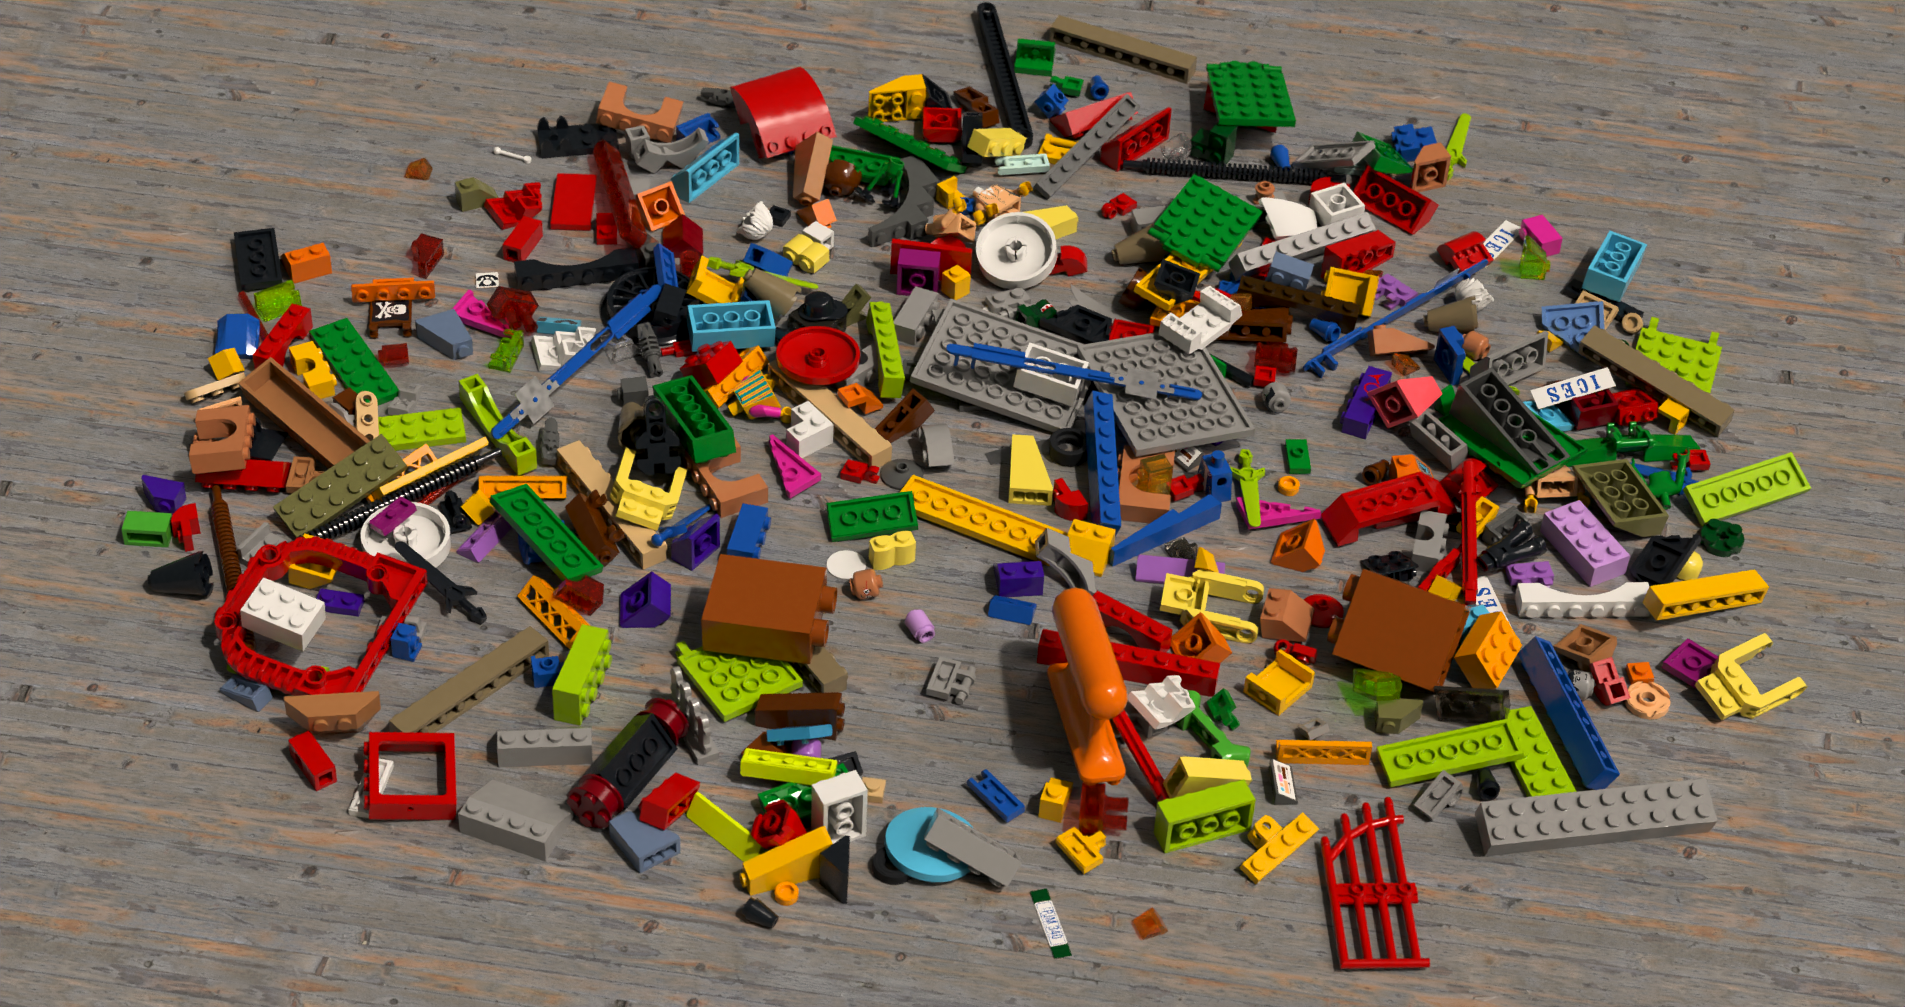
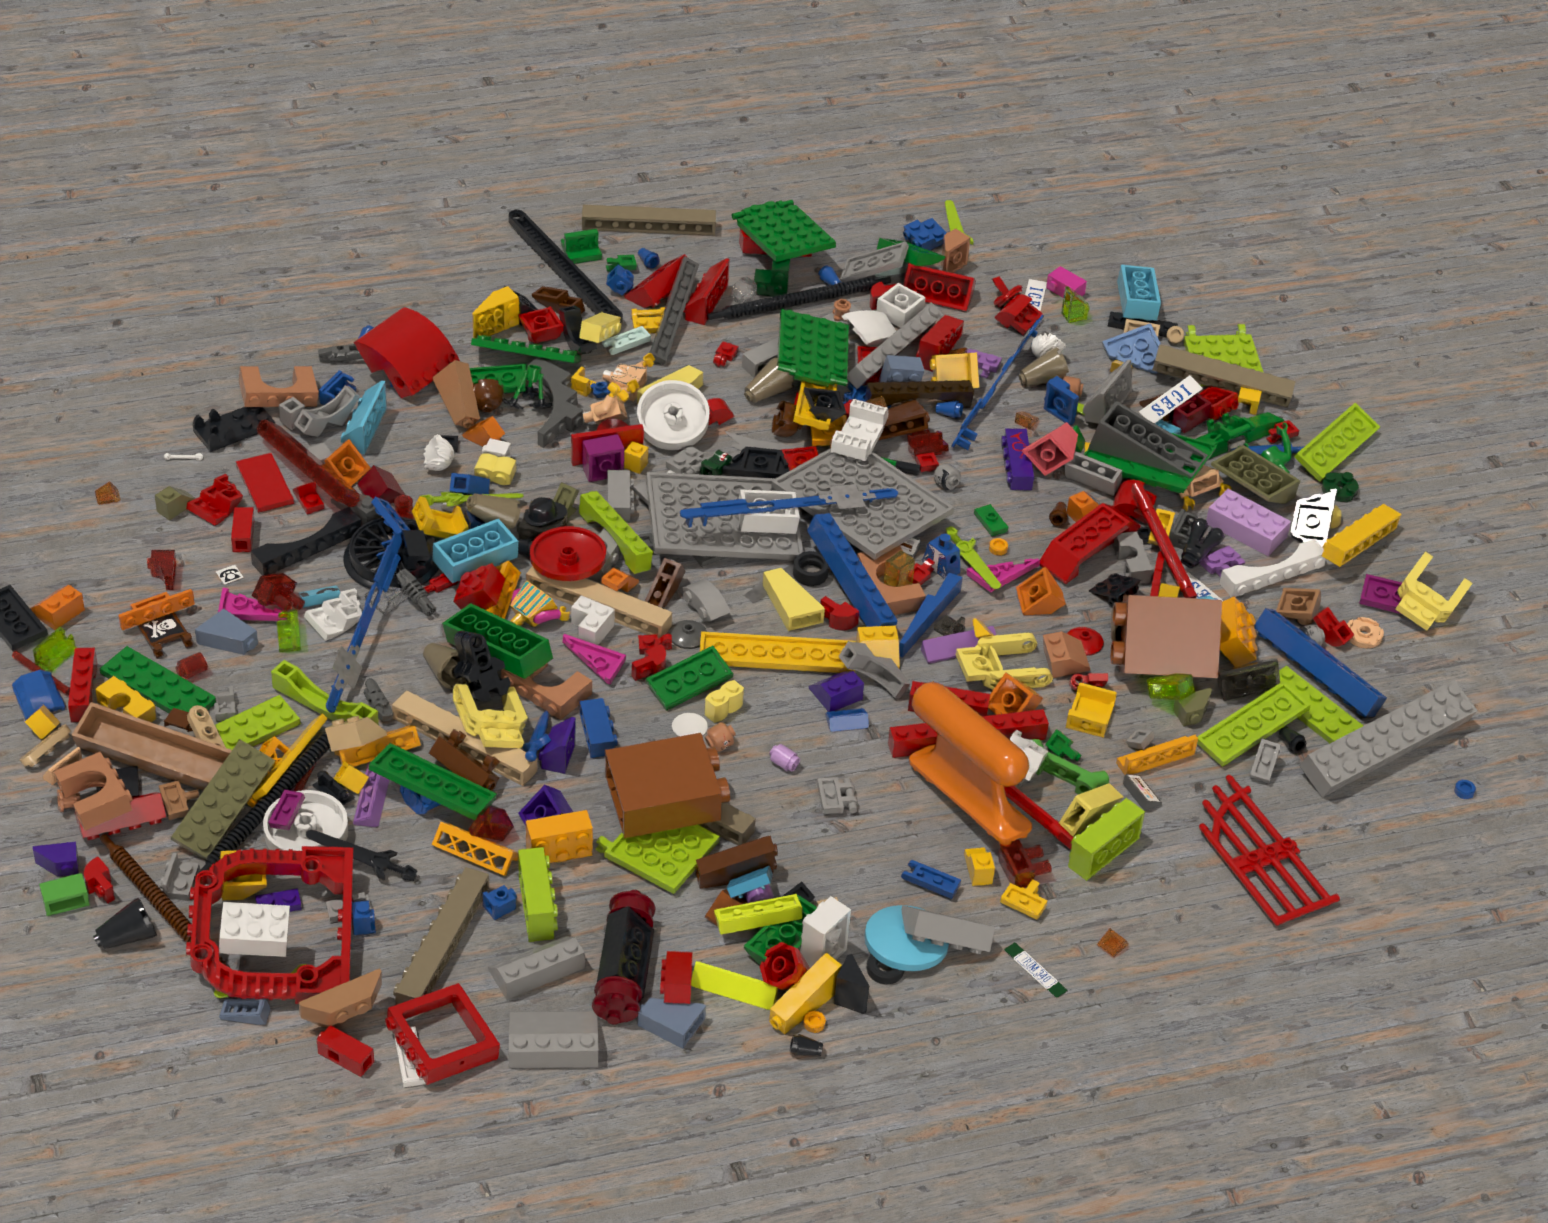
camera: 25 degrees left, 0 degrees up
dark grey brick [617,376,649,406] -> none
light grey fence [663,666,719,765] -> none
yellow plate [1239,812,1319,885] -> none
nougat slope [1367,325,1435,356] -> none
orange plate [1625,662,1655,684] -> none
none -> tan slope [325,716,387,751]
none -> light orange brick [526,810,593,863]
none -> red brick [631,644,666,681]
none -> red piece [992,276,1023,307]
none -> blue tile [1454,780,1476,799]

